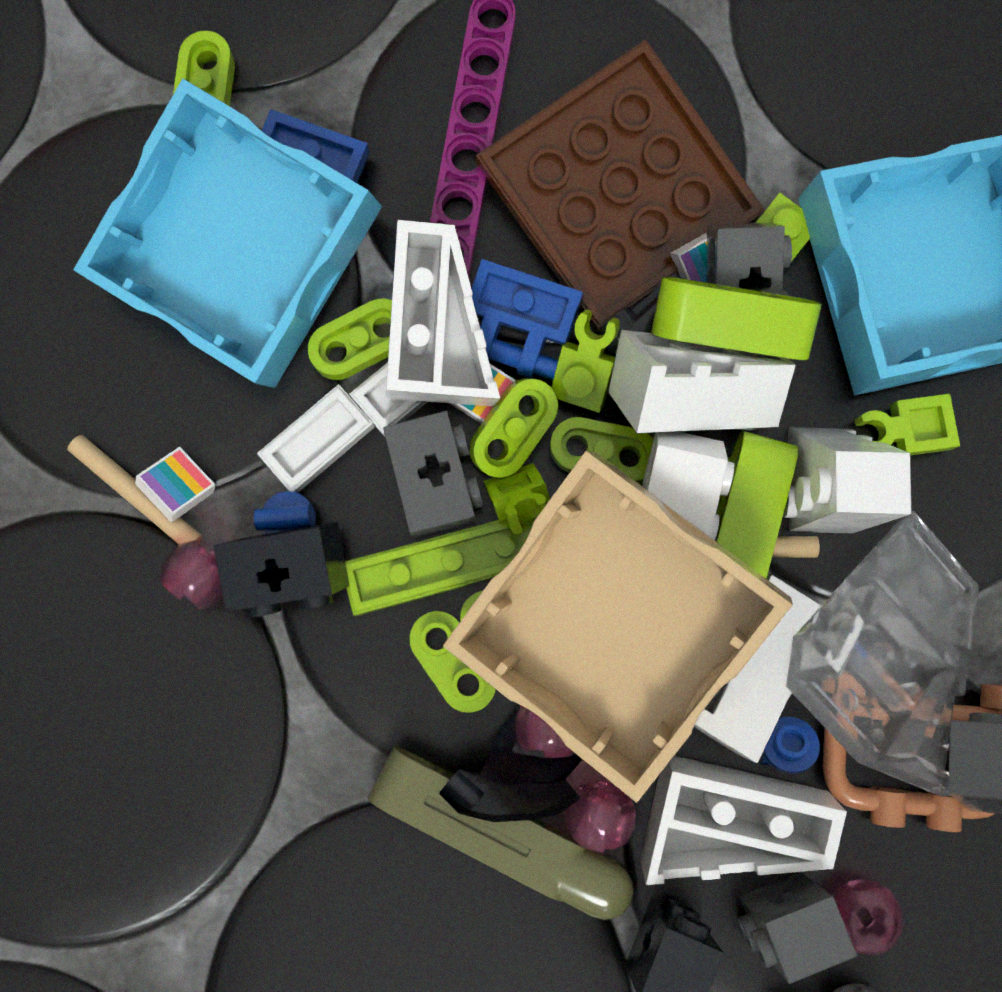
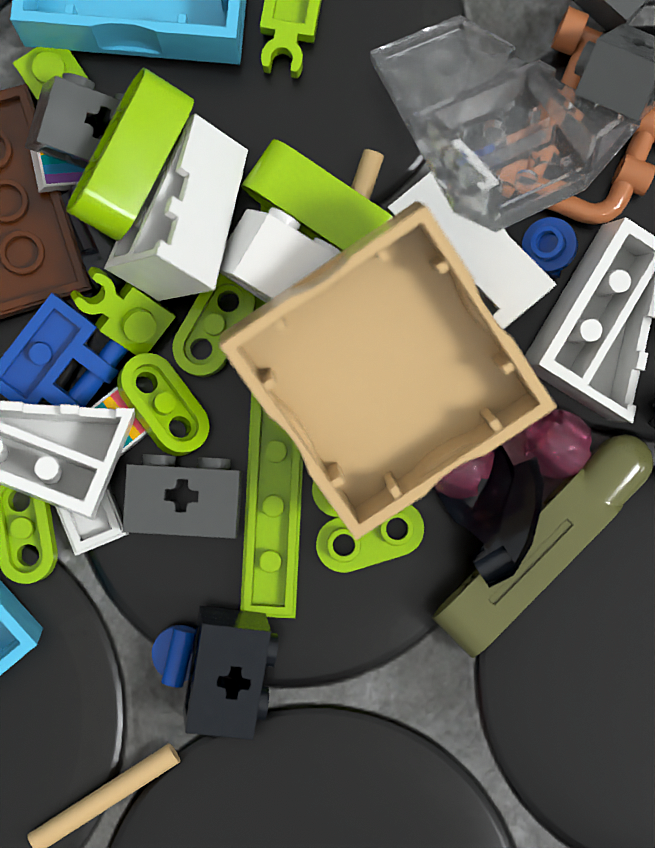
camera: 70 degrees left, 5 degrees up
tile [135,447,215,523] -> none
clear pink piece [160,540,223,610] -> none
white tile [257,384,375,493] -> none
lime plate [483,463,550,535] -> none
white wedge [783,427,911,533] -> none

